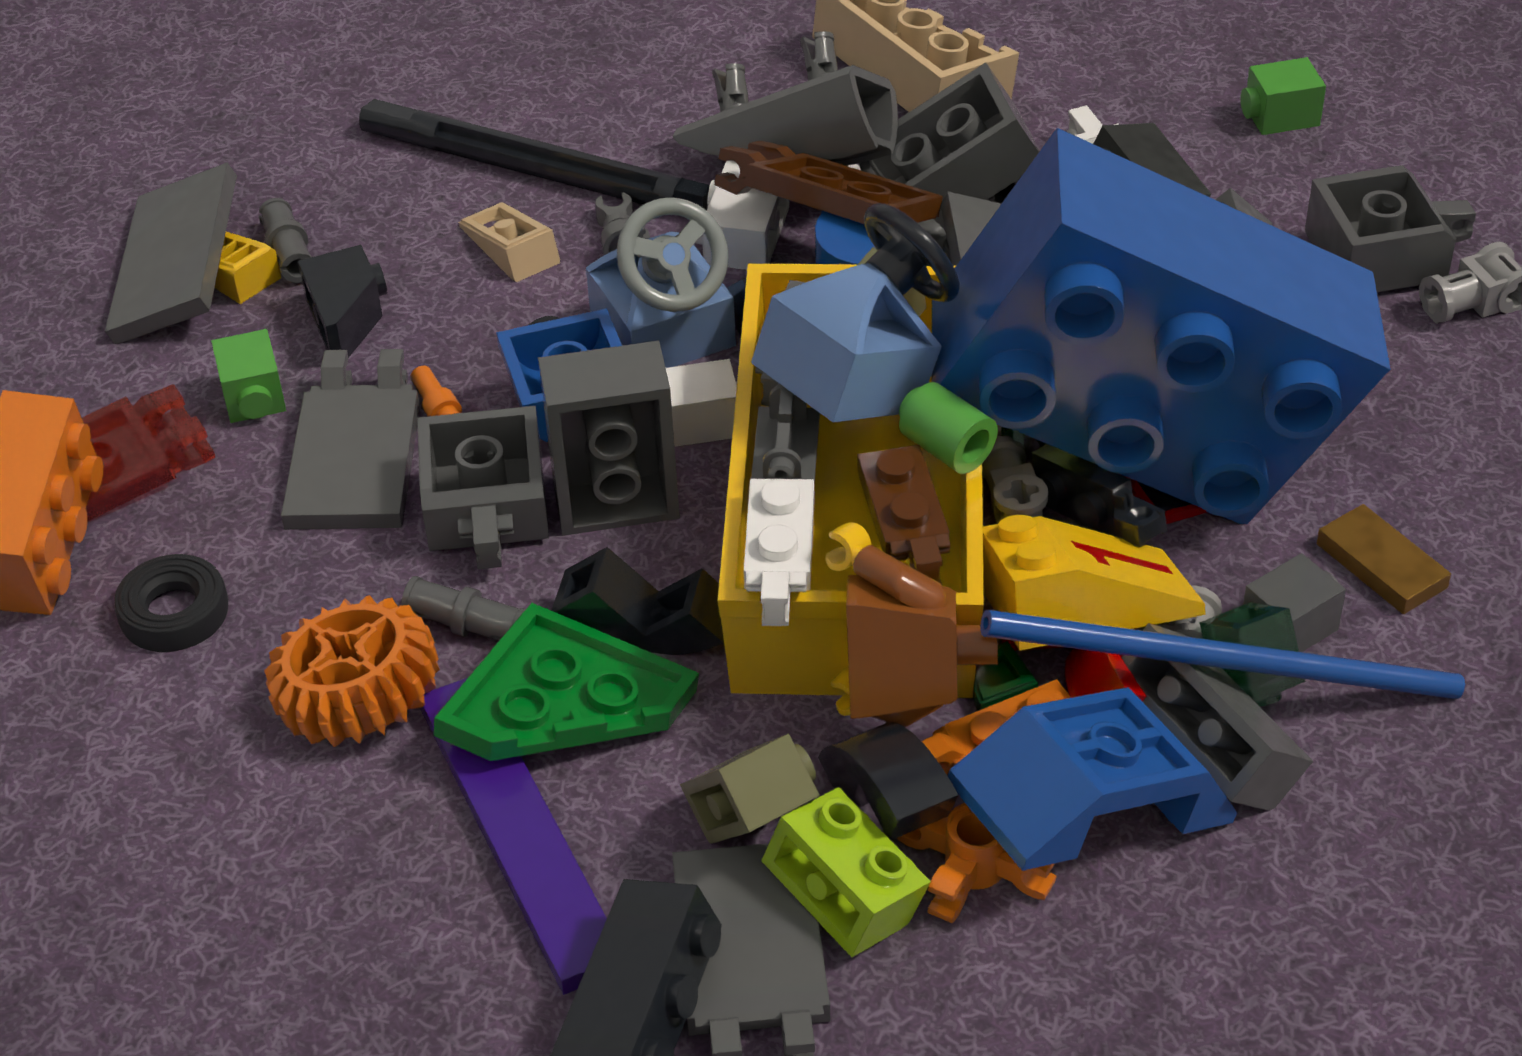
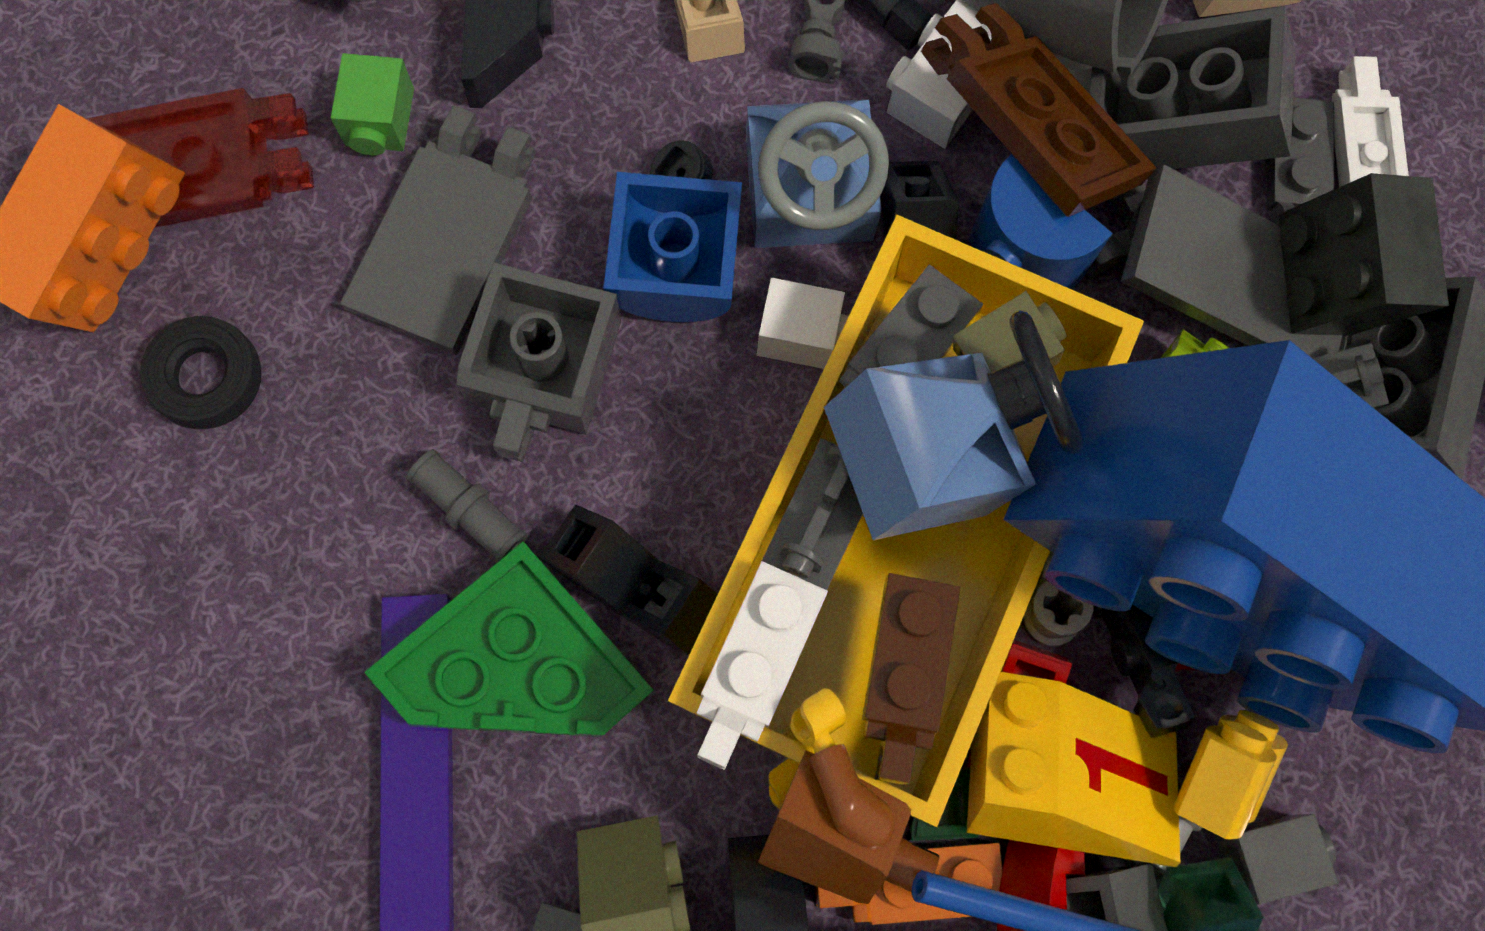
camera: 15 degrees right, 30 degrees up
orange gear [264,595,440,747] -> none
orange bar [410,365,462,417] -> none
dark grey brick [538,340,680,536] -> none
bright green brick [899,382,998,474] -> none
pearl gold tile [1316,504,1451,615] -> none
none -> yellow brick [1174,710,1288,840]

